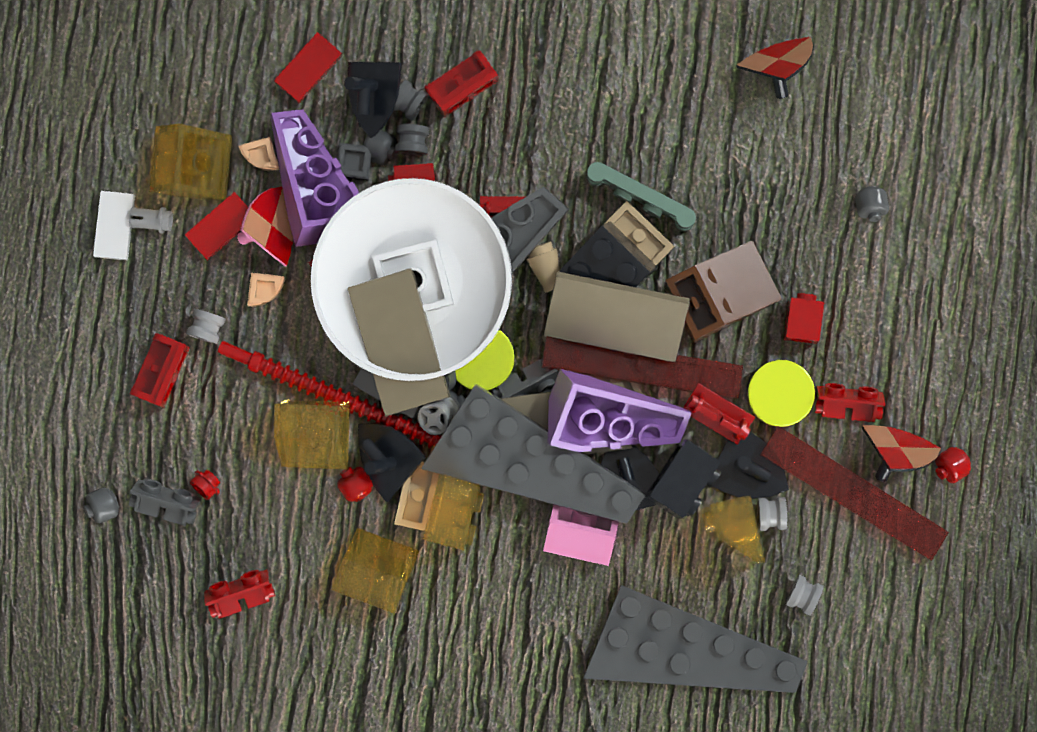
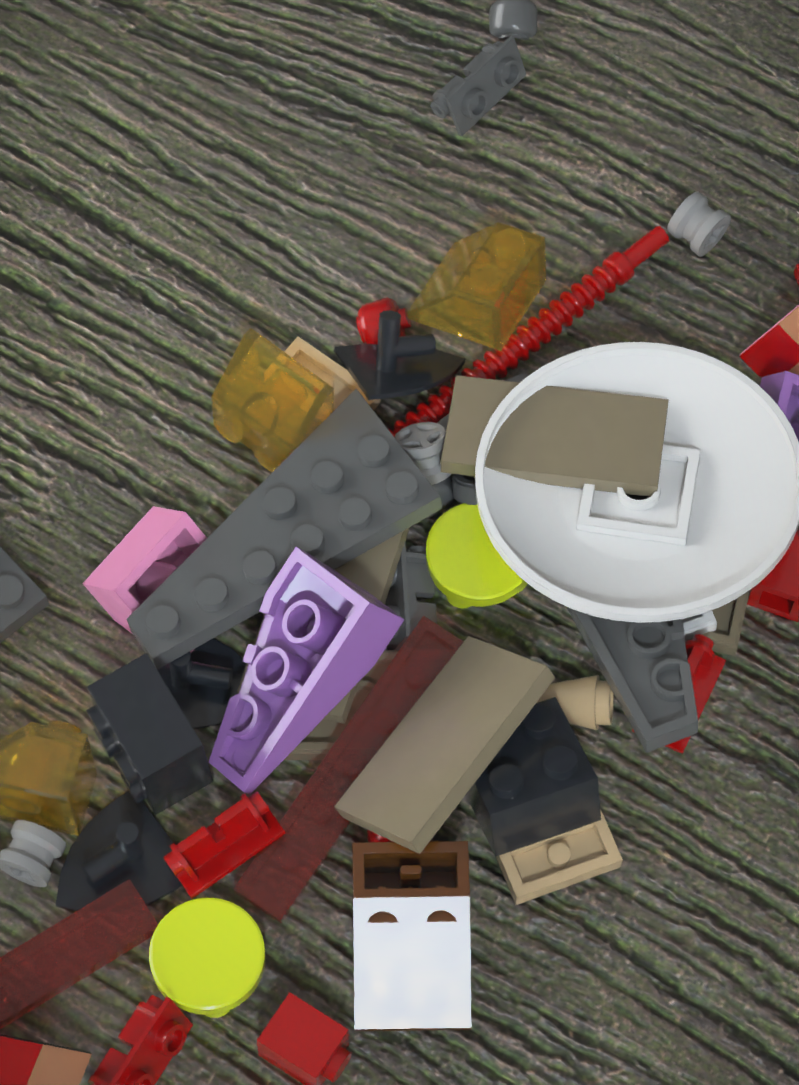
camera: 110 degrees right, 20 degrees down
red hinge [129,333,190,408] -> none
red plate [190,470,220,500] -> none
red hinge [204,569,276,619] -> none
light nougat tile [247,273,285,307] -> none
clear yellow slope [332,528,420,614] -> none
sand green plate [587,162,696,232] -> none

